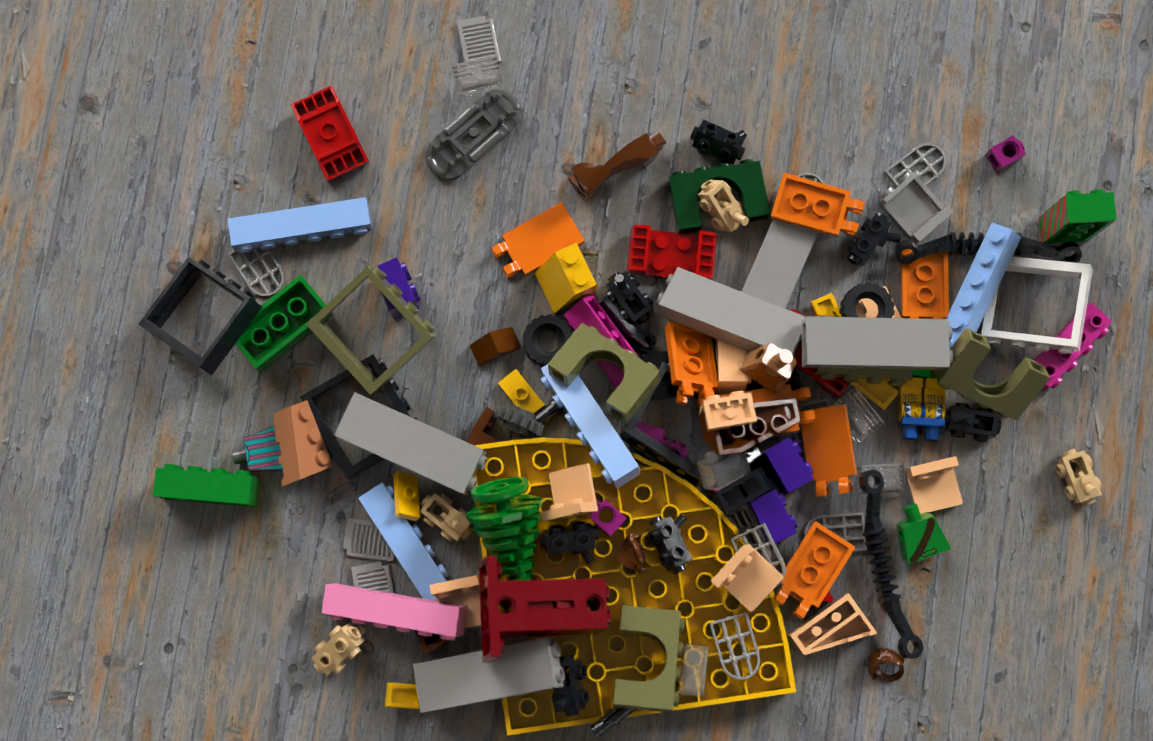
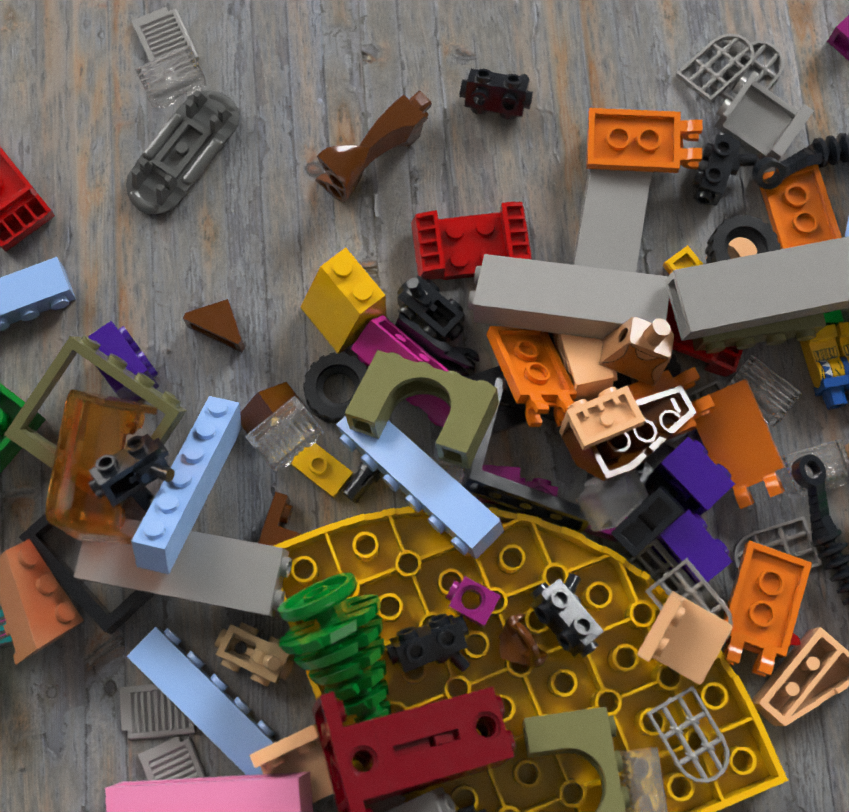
camera: 15 degrees left, 5 degrees down
yellow plate [393,471,420,521] -> none
orange tile [491,202,585,279] -> none
dark grey gear [494,405,545,438] -> none
light nougat bracket [541,464,598,522] -> none
dark green arch [668,159,770,233] -> none
tan brick [698,180,749,232] -> none
yellow plate [850,379,900,410] -> none
none -> clear orange windscreen [45,389,157,545]
none -> black brick [88,434,175,507]
none -> light blue brick [131,396,242,575]
none -> reddish brown slope [183,299,245,353]
none -> clear brick [245,396,324,472]
none -> light grey window [676,34,754,103]

